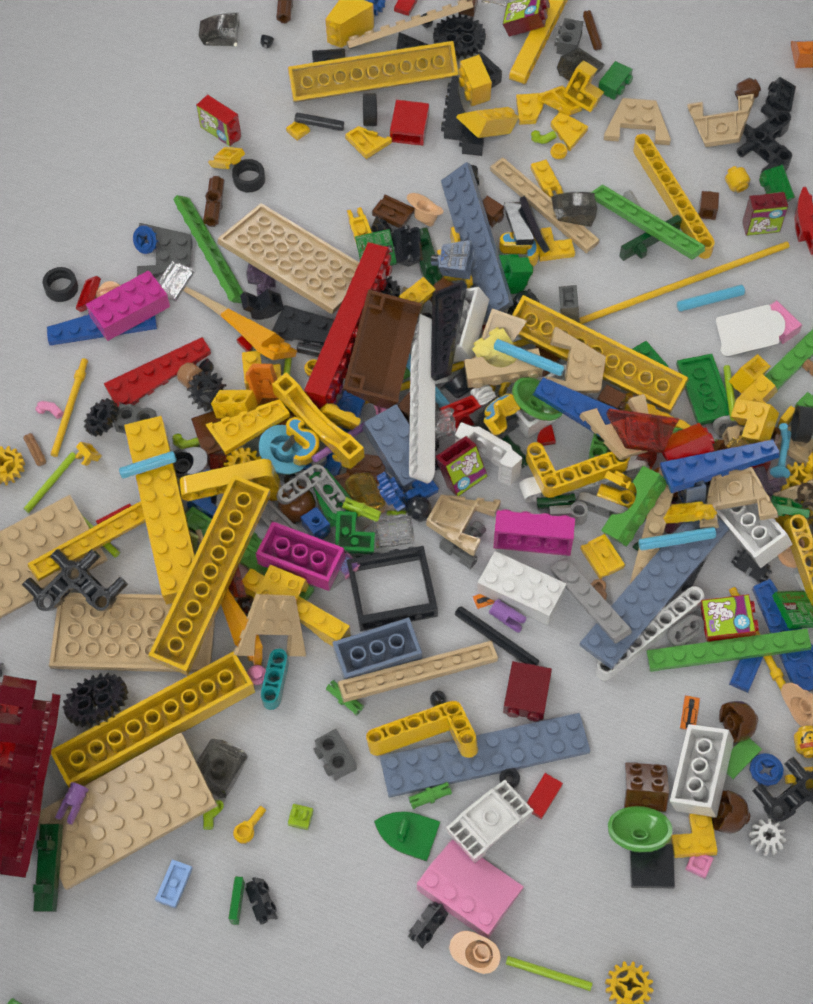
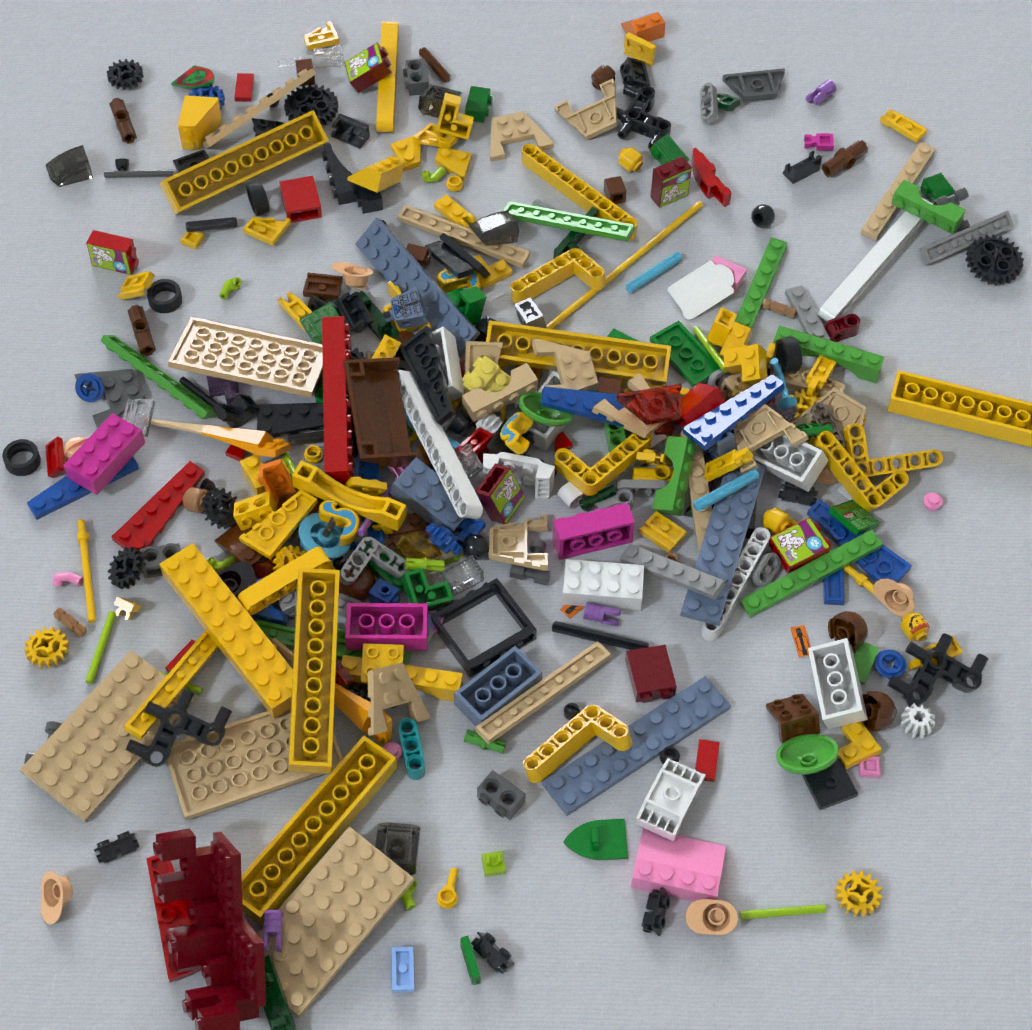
camera: 25 degrees left, 5 degrees down
black gear [62,673,129,728] -> none
medium azure axle [119,451,176,479] -> none
bright green pin [408,782,452,809] -> none
yellow brick [458,55,492,106] -> none
medium azure axle [494,339,564,376] -> none
none -> dark grey bar [104,169,174,178]
none -> black bar [179,376,218,408]
none -> lime arm [219,277,242,300]
none -> yellow beam [510,248,605,304]
none -> yellow plate [624,32,656,66]
none -> yellow head [762,508,791,535]

